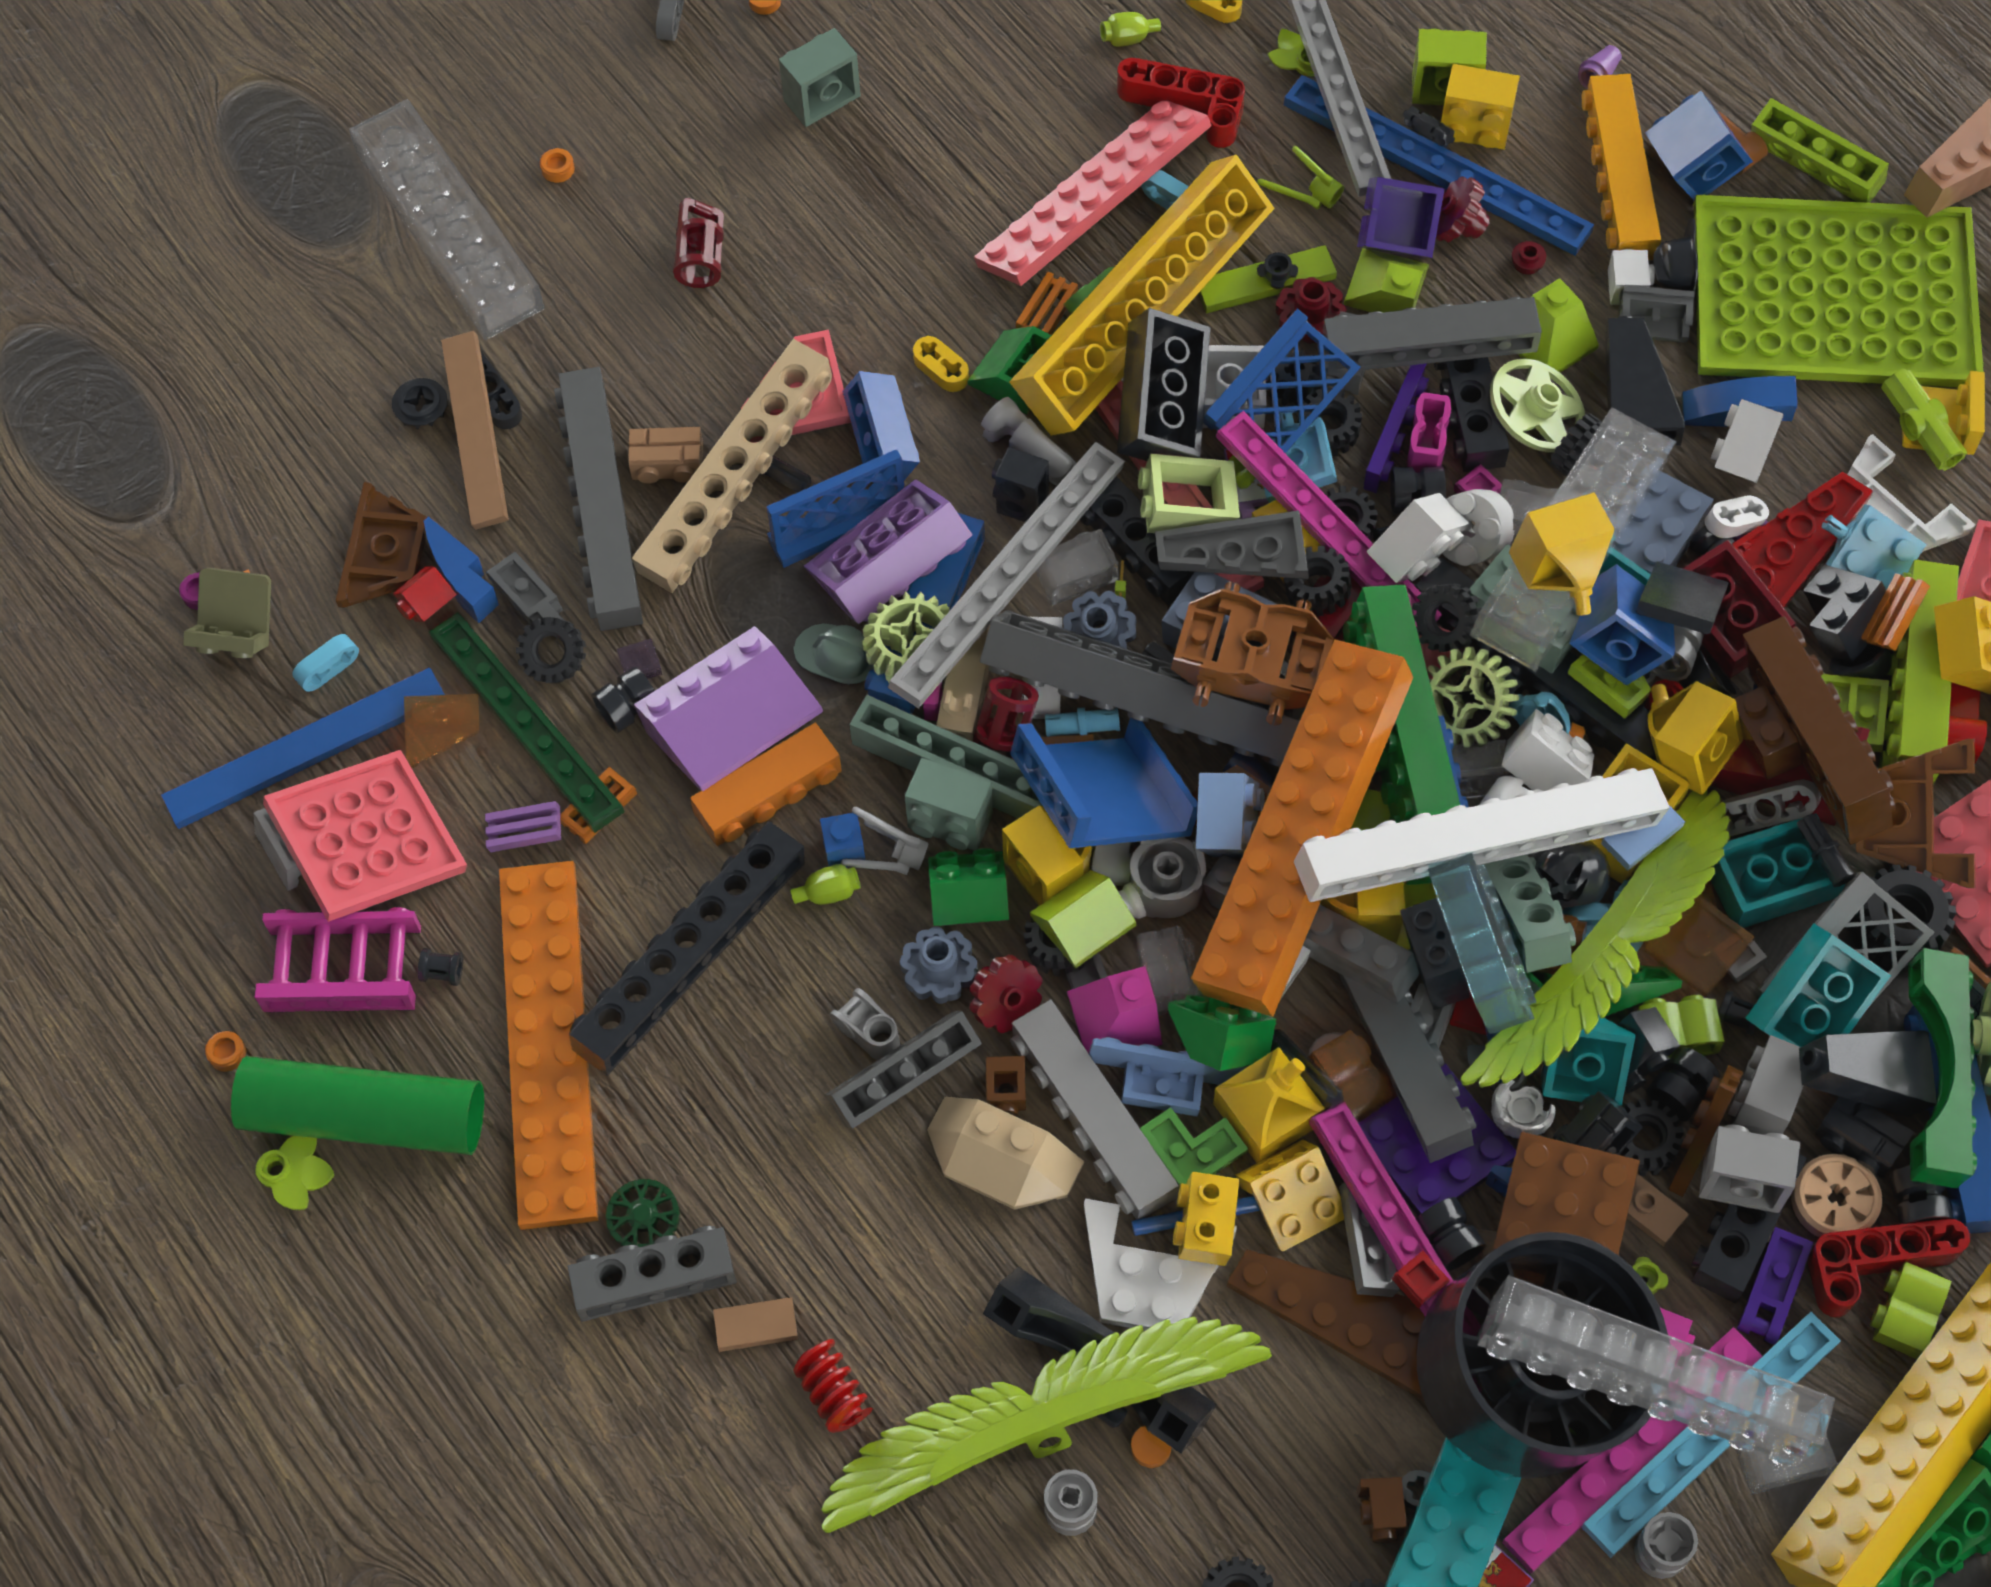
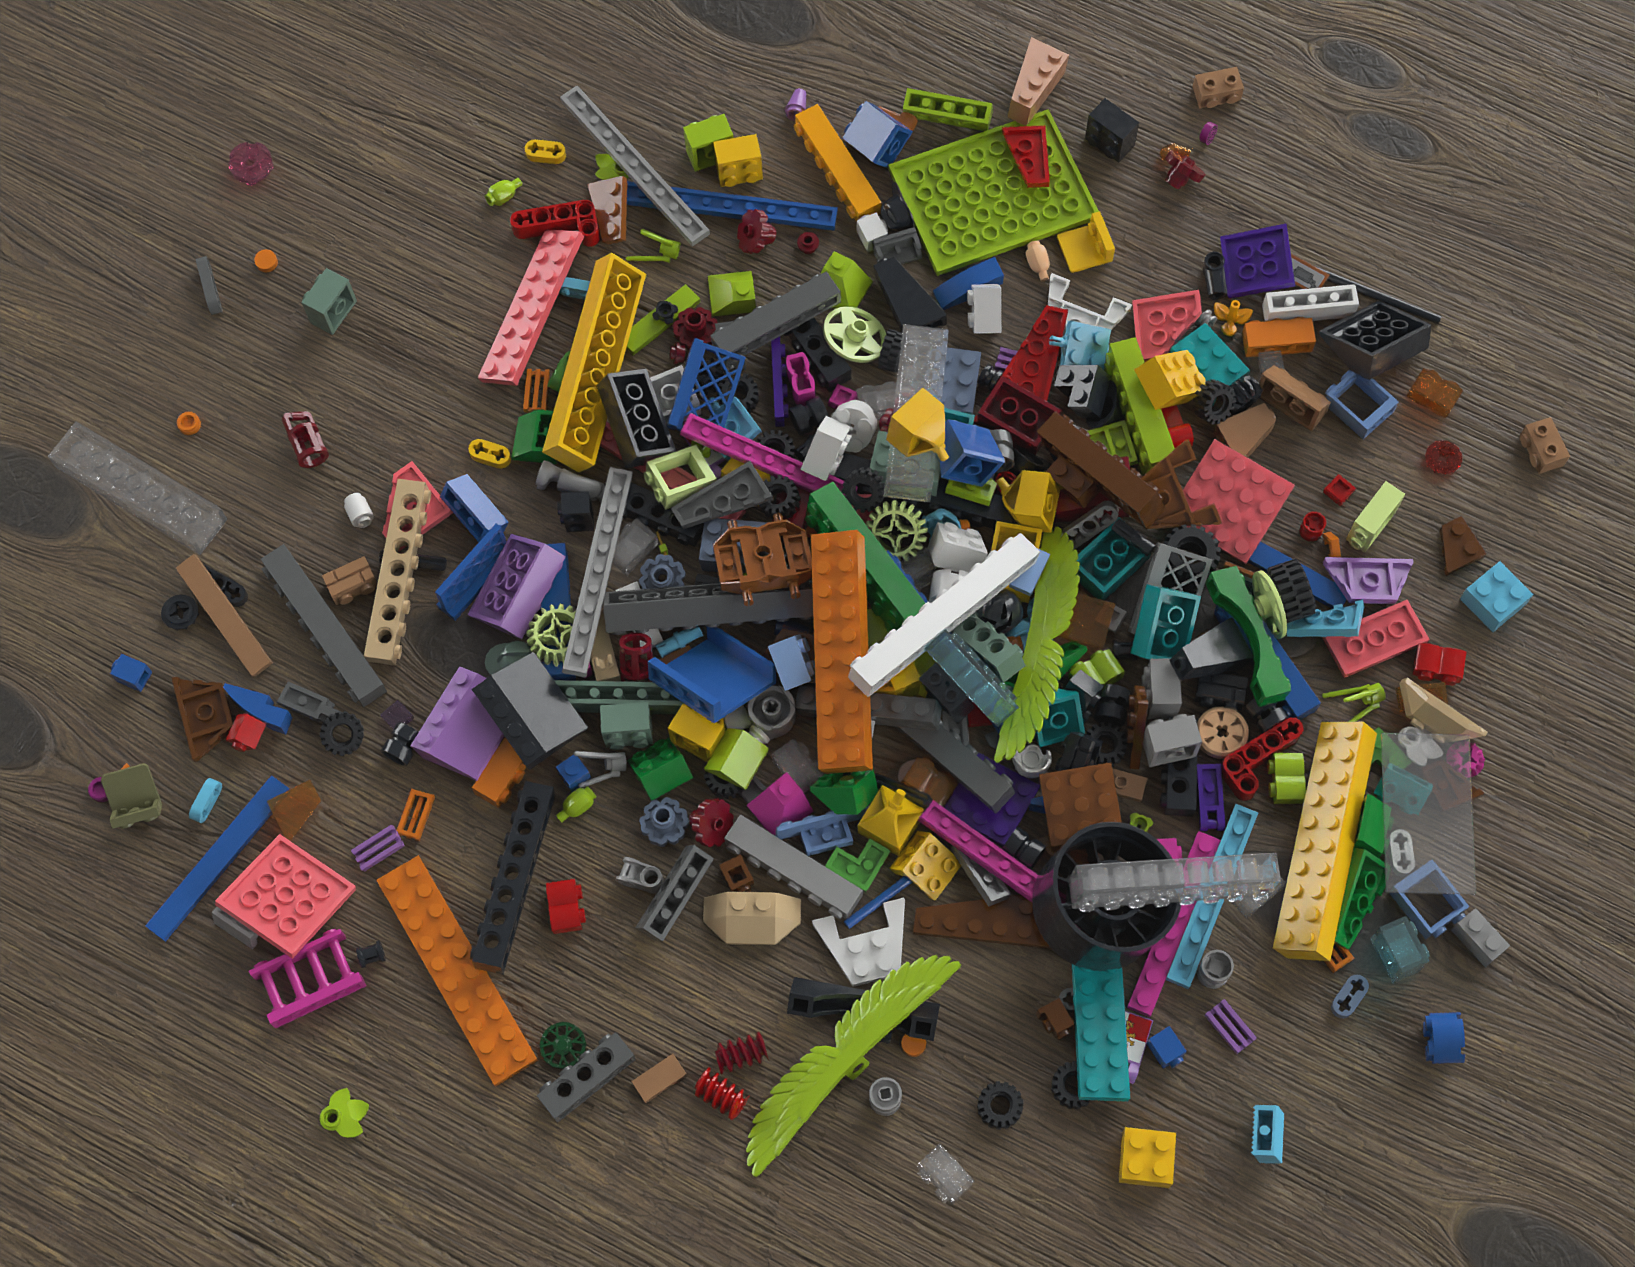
camera: 25 degrees left, 5 degrees up
orange tile [205,1031,246,1072] -> none
green piece [231,1056,485,1155] -> none
dark green tile [429,612,625,833] -> none
yellow brick [1173,1172,1239,1266] -> none
dark purple piece [1357,177,1445,259] -> none
red tile [1391,1250,1450,1309] -> none
black axle [1403,106,1455,147] -> none
black tile [1636,561,1729,635] -> none
white beam [1705,496,1769,538] -> none
orange tile [1861,573,1930,651] -> none
lime piece [1881,369,1967,471] -> none
none -> blue brick [110,654,152,692]
none -> white brick [344,493,374,528]
none -> slope [472,652,588,770]
none -> red brick [546,879,586,934]
none -> wing [587,176,627,245]
none -> dark red plate [669,342,685,365]
none -> dark red piece [715,1031,769,1075]
none -> red wing [1002,126,1050,188]
none -> light nougat plant [1026,241,1050,282]

